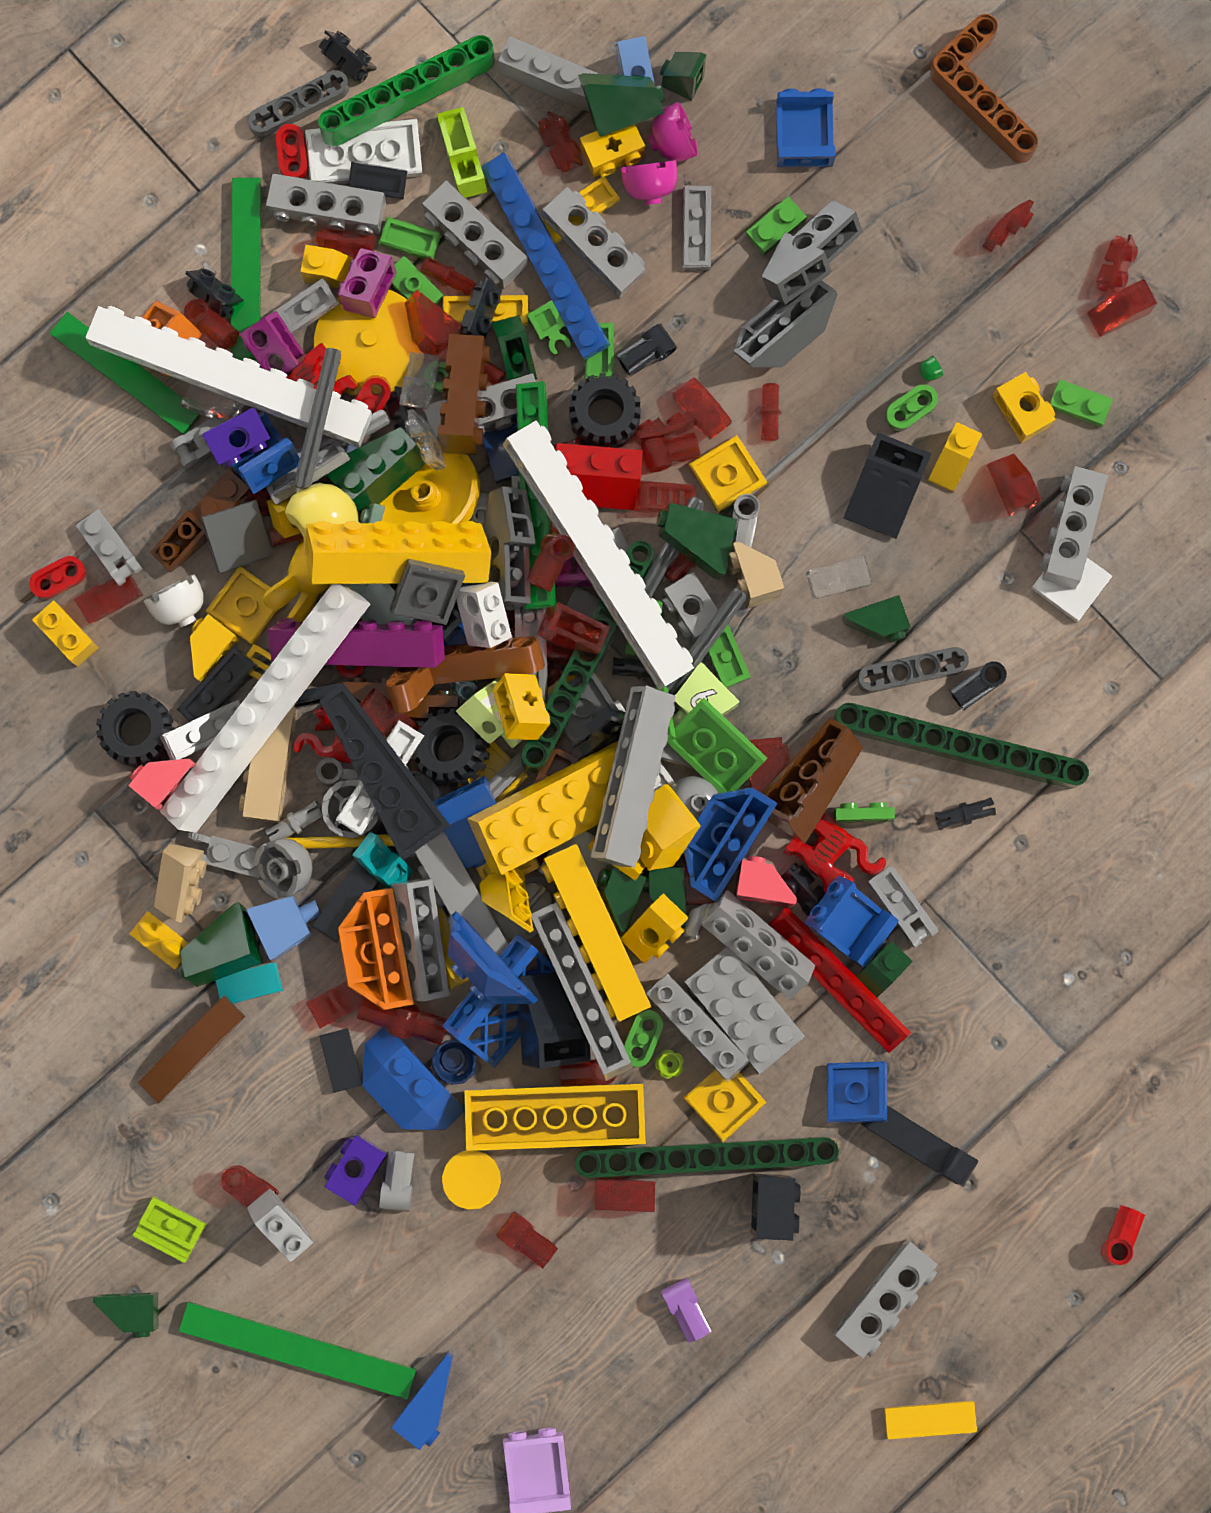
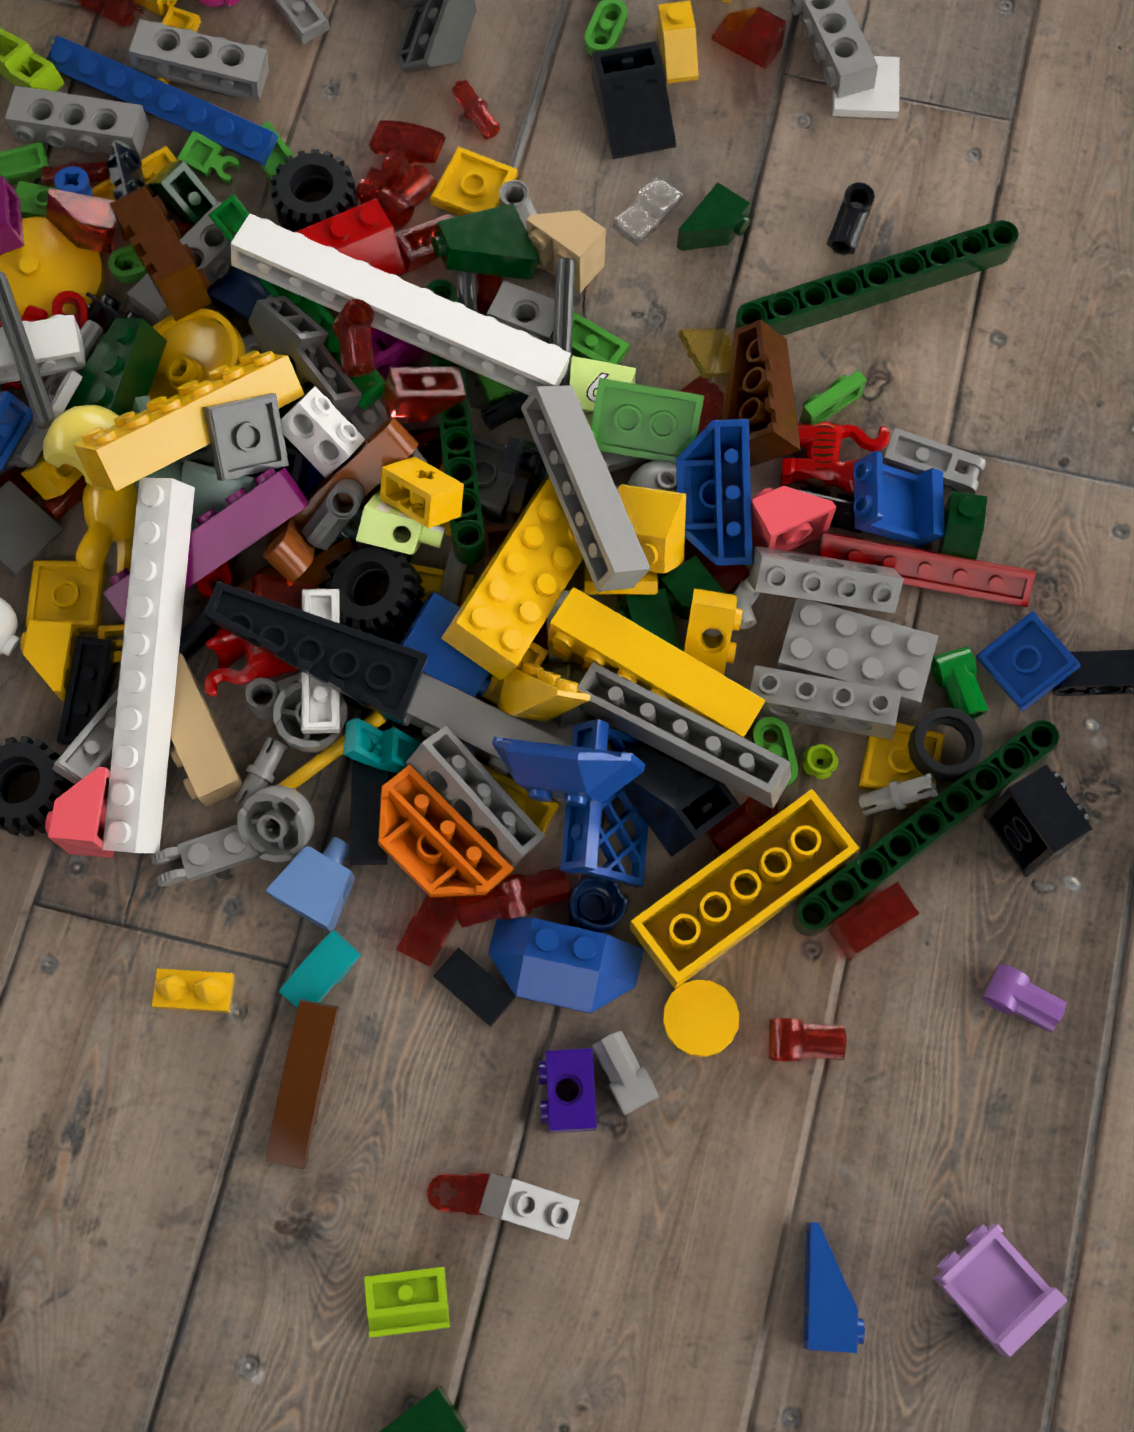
camera: 30 degrees left, 10 degrees down
tan slope [154,844,207,923] -> none
dark green slope [179,902,261,987] -> none
green tile [179,1301,417,1399] -> none
clear slope [399,352,440,410] -> none
clear slope [406,409,446,470] -> none
black piece [617,324,678,377] -> none
dark grey beam [857,647,969,693] -> none
black pin [935,797,996,830] -> none
none -> blue wheel [54,166,93,211]
none -> dark grey piece [301,479,365,551]
none -> clear yellow piece [677,329,733,378]
none -> light grey pin [858,773,938,817]
none -> black tyre [908,708,984,782]
none -> green piece [931,646,988,719]

